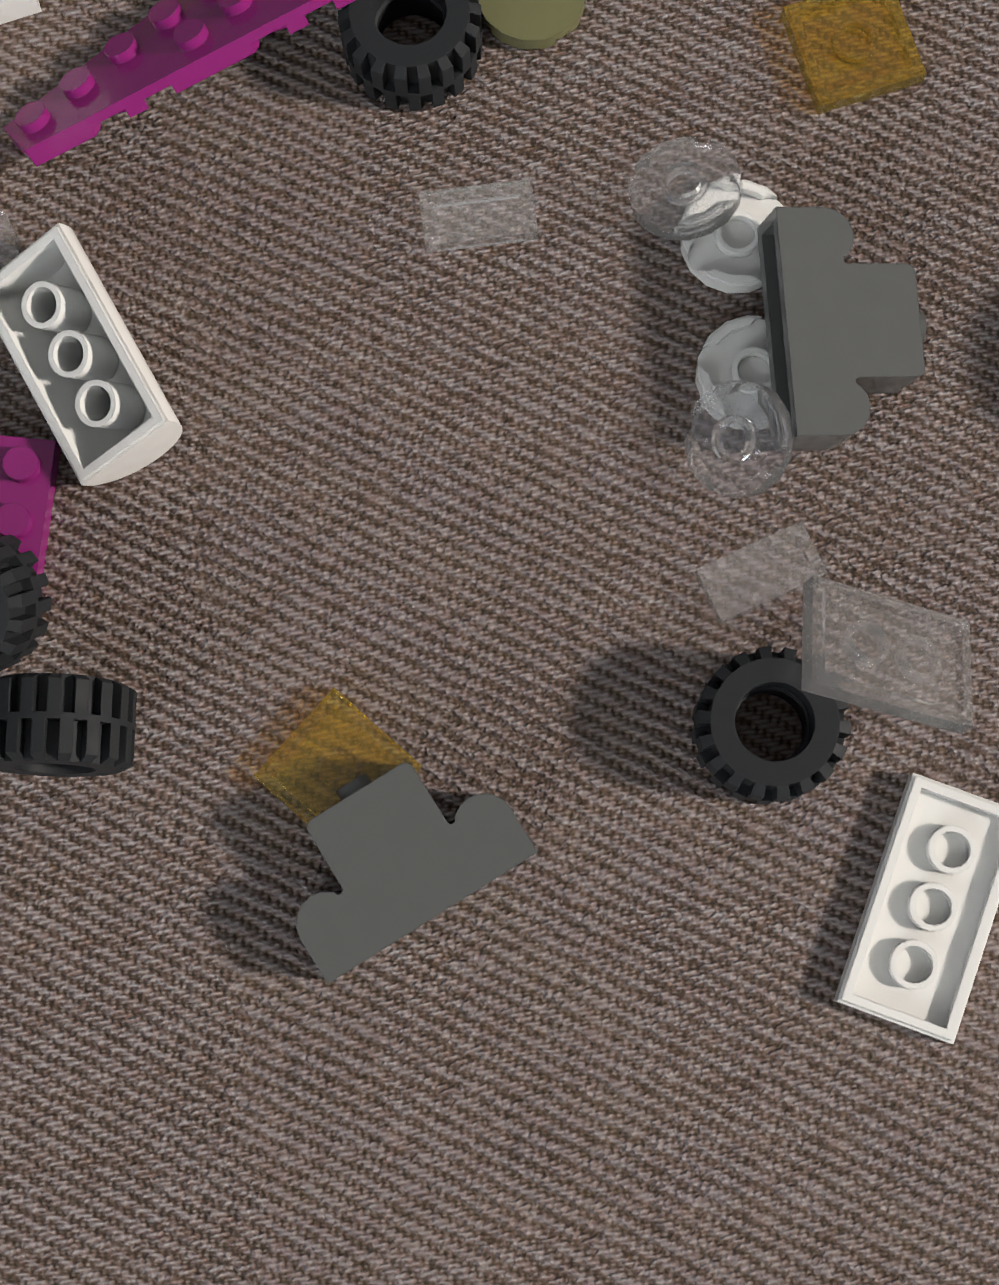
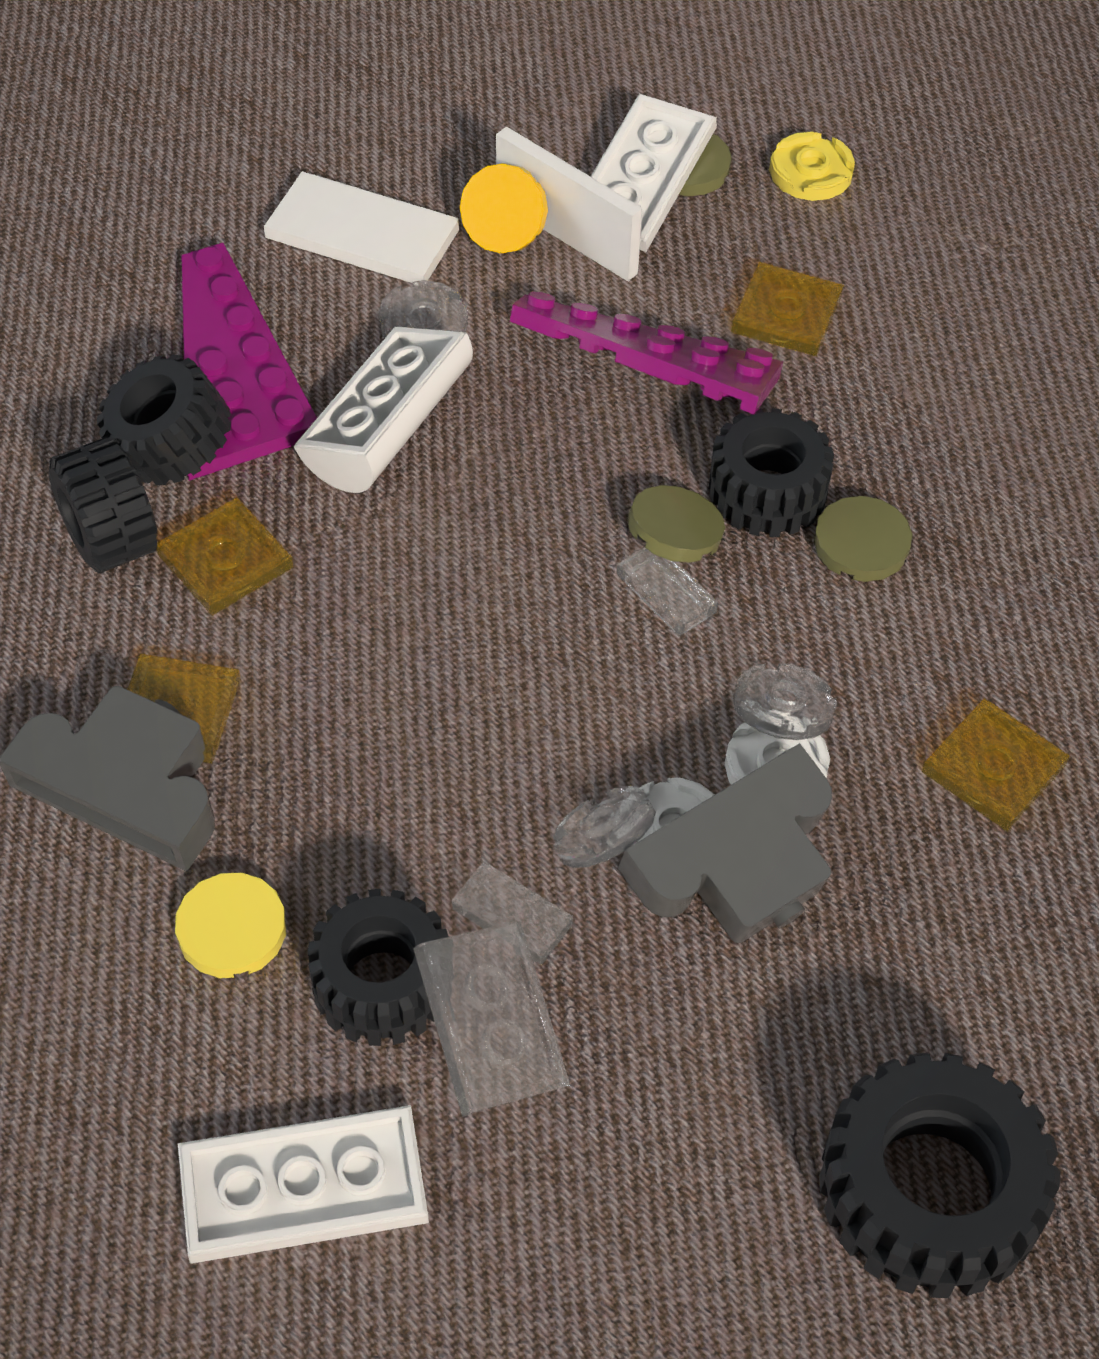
camera: 55 degrees right, 25 degrees down
none -> clear yellow tile [157,497,293,616]
none -> light yellow tile [175,873,286,978]
none -> olive tile [627,485,725,563]

